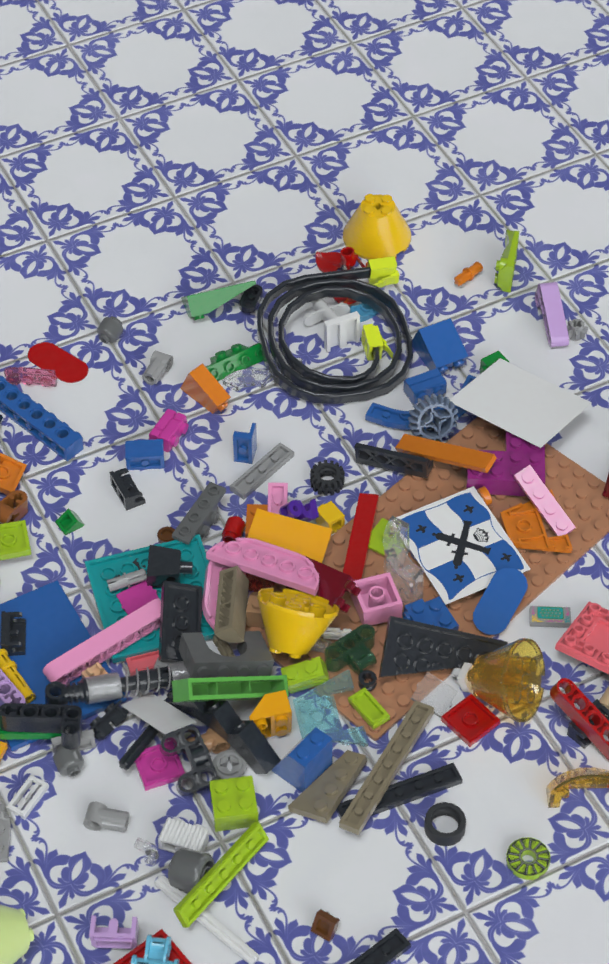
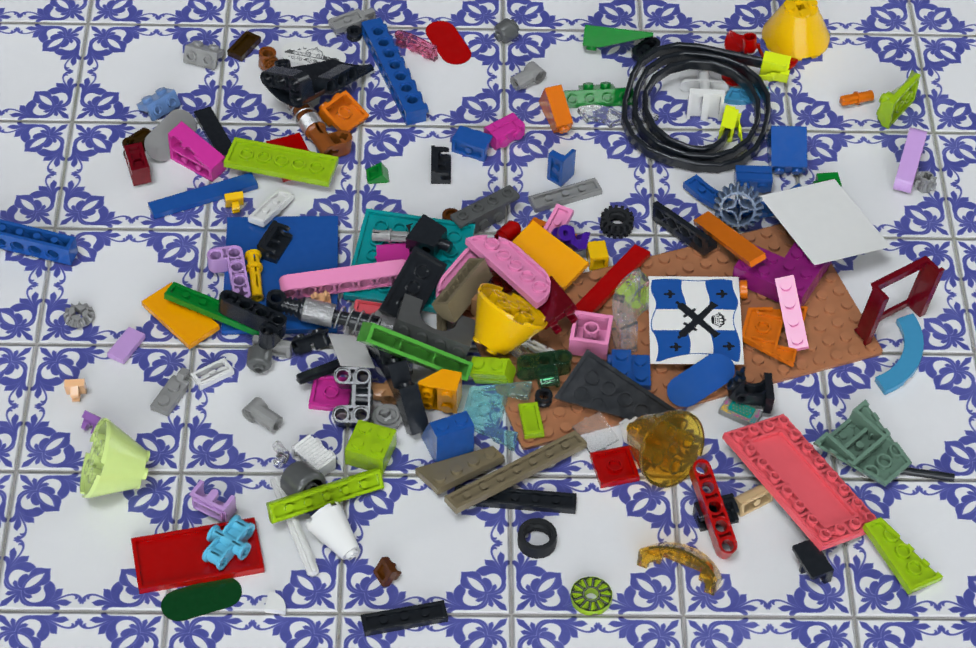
camera: 25 degrees right, 0 degrees up
none -> white cone [306,502,359,560]
none -> black tile [727,367,775,414]

